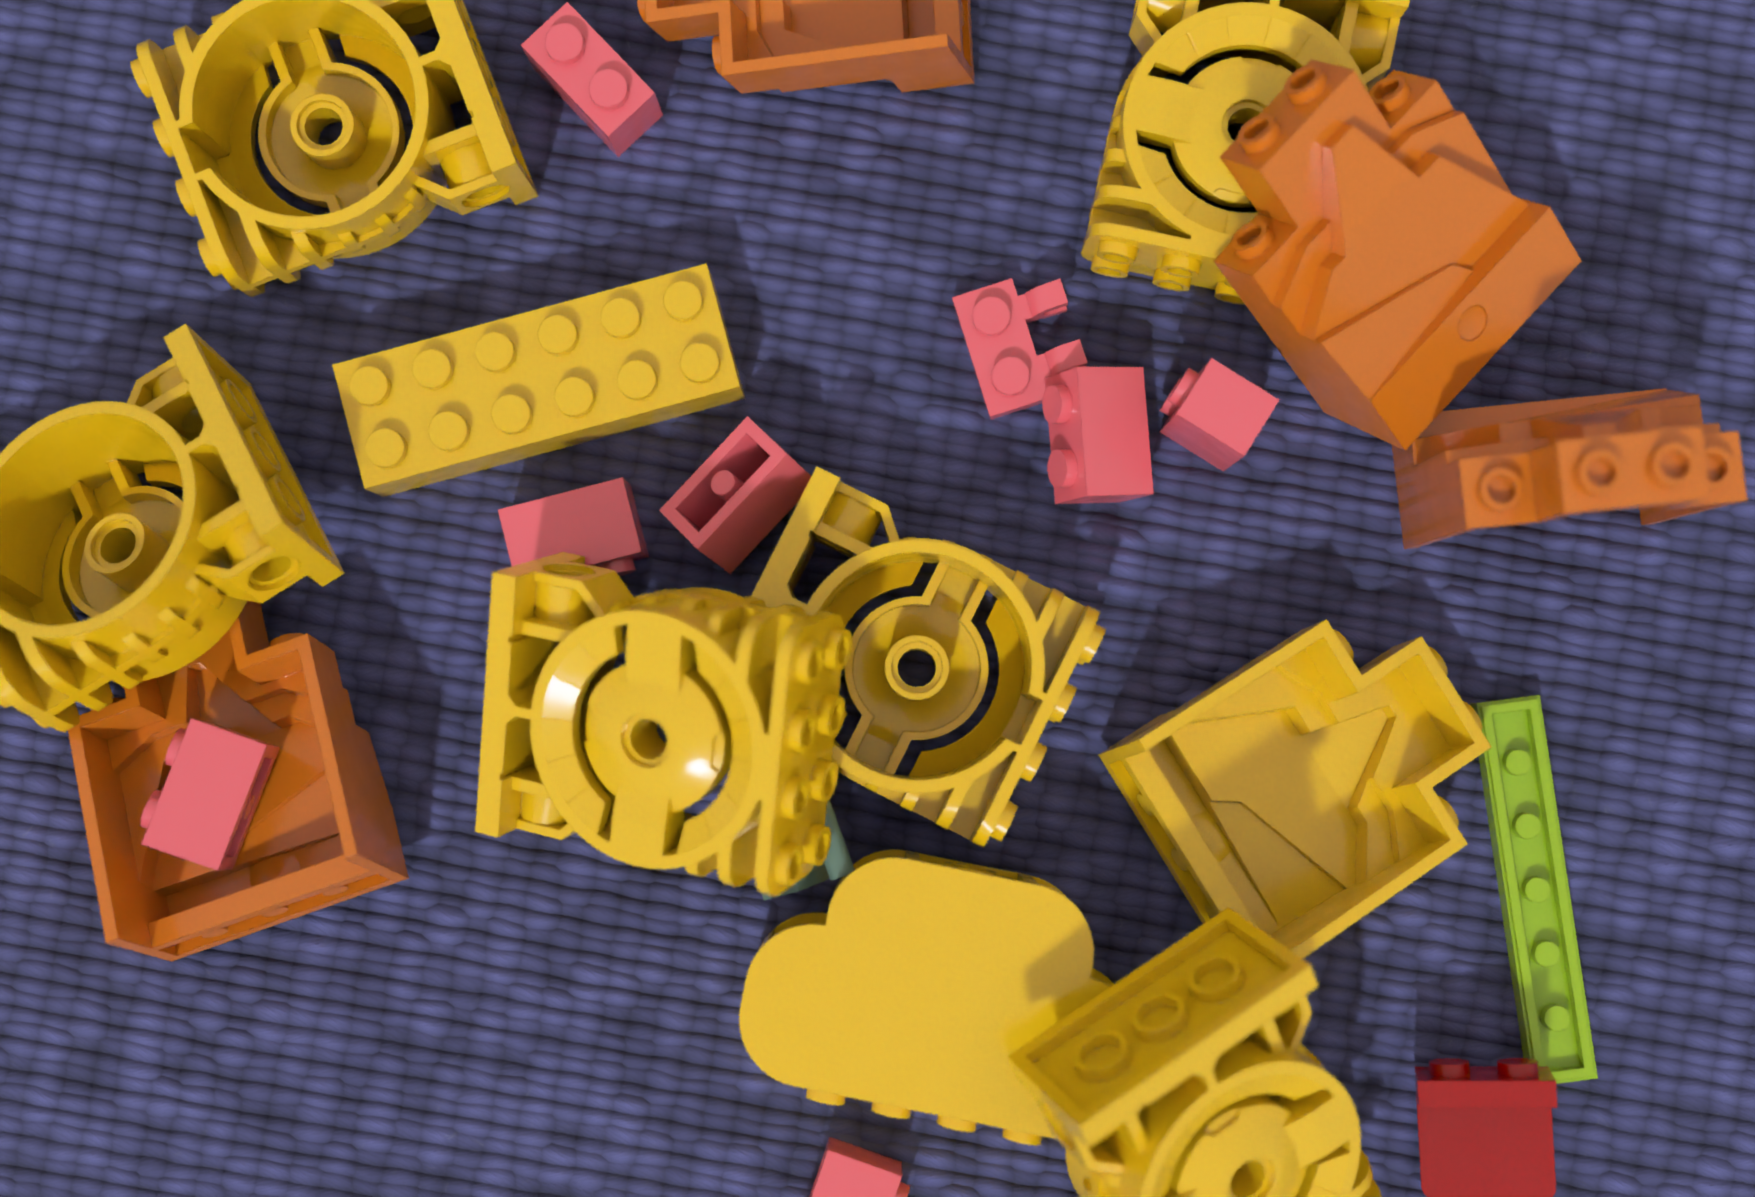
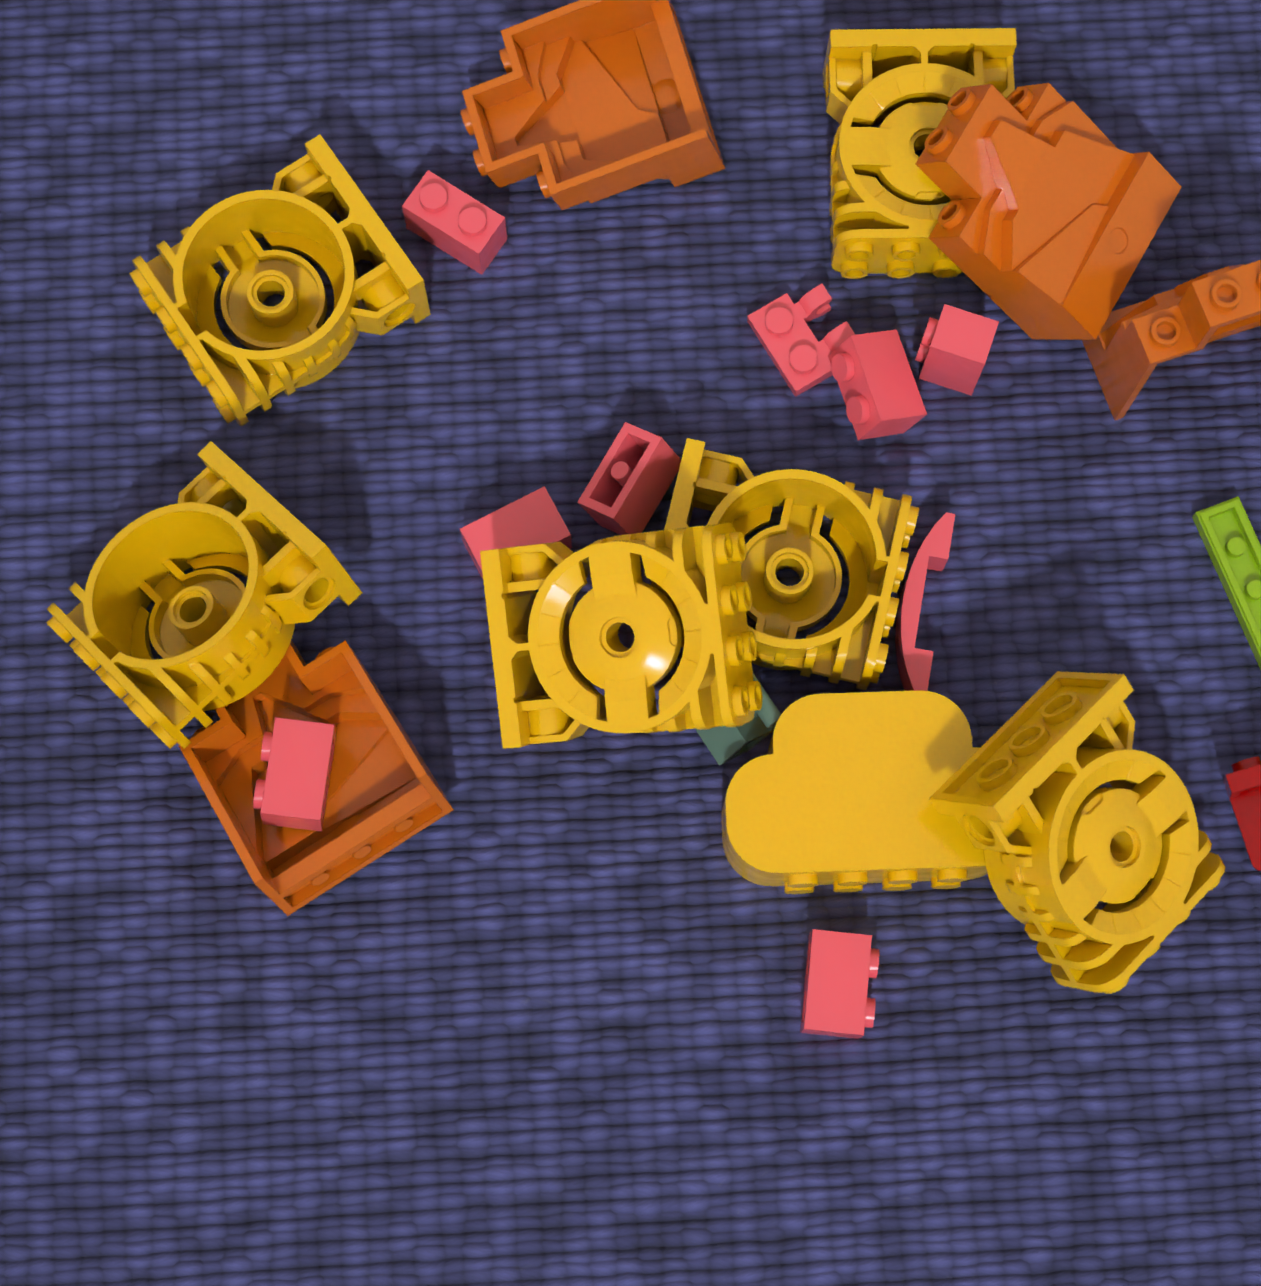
camera: 20 degrees left, 10 degrees down
yellow brick [332,263,745,497] -> none
yellow panel [1098,619,1491,959] -> none
none -> coral slope [895,512,955,691]

